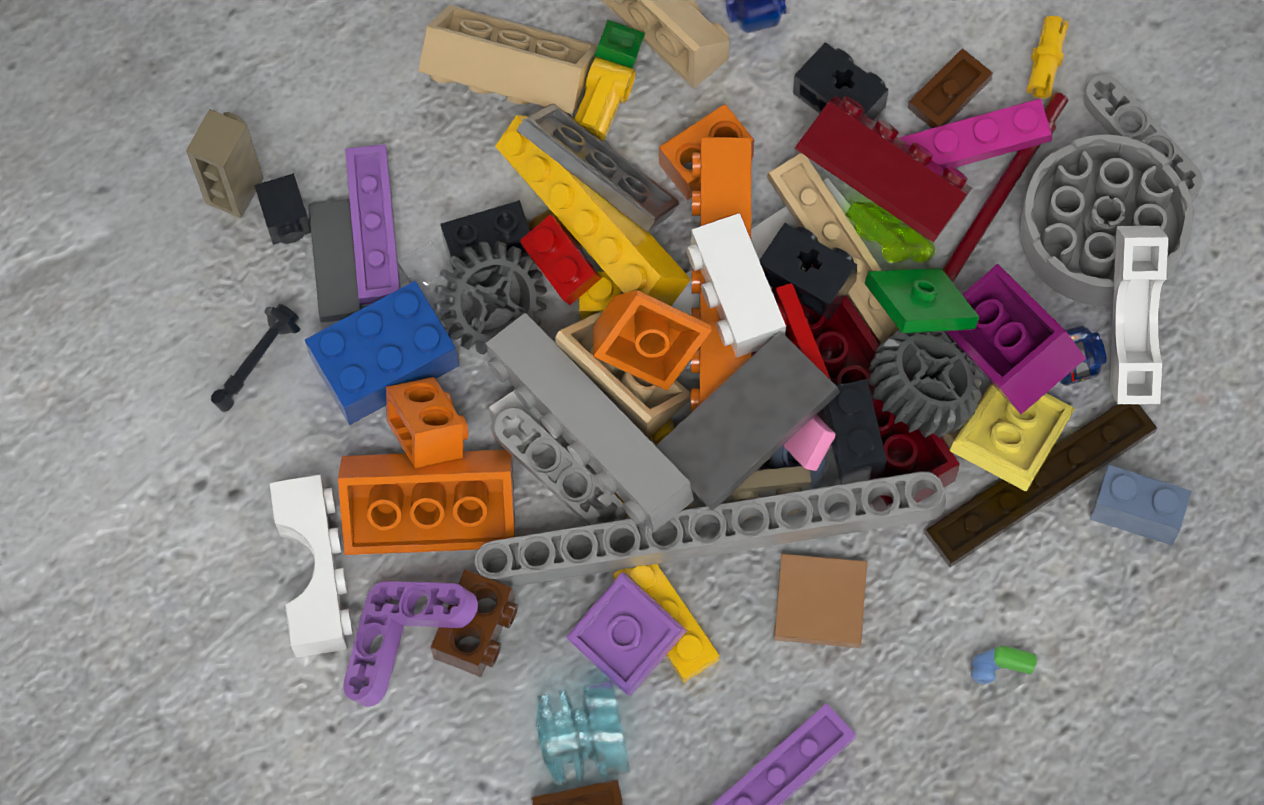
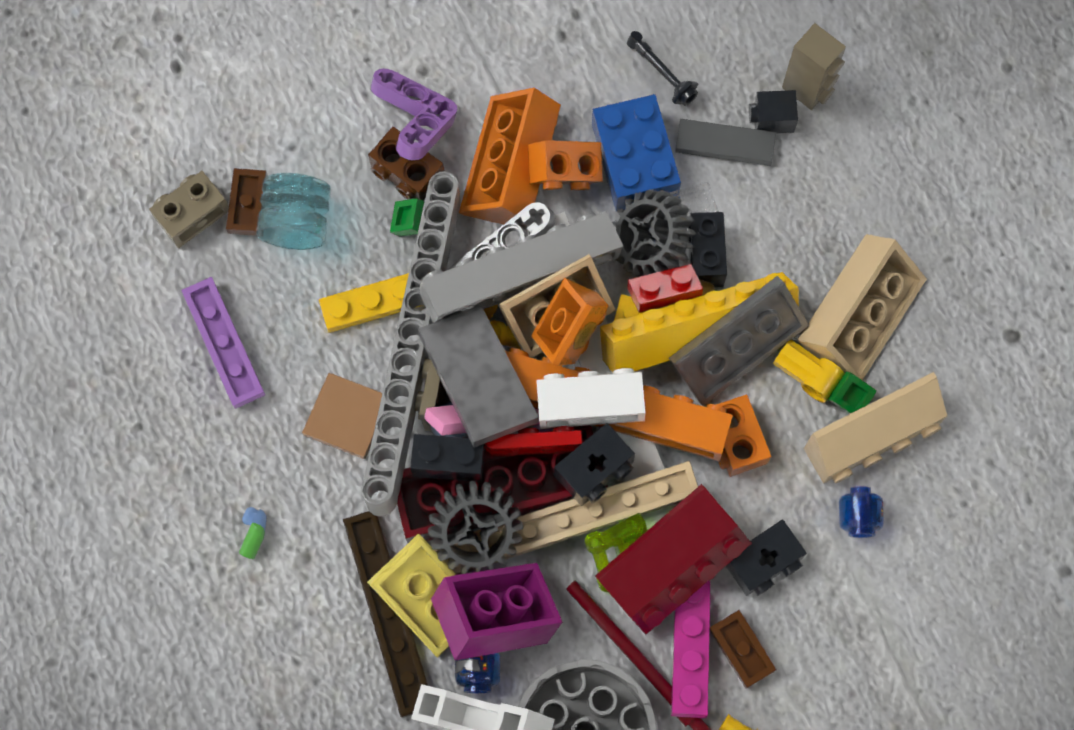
camera: 105 degrees right, 5 degrees up
white arch [270,475,353,658] -> none
medium lavender plate [345,144,400,305] -> none
medium lavender tile [566,572,688,696] -> none
green plate [864,268,979,333] -> none
sand blue brick [1090,465,1192,545] -> none
none -> green plate [390,198,425,236]

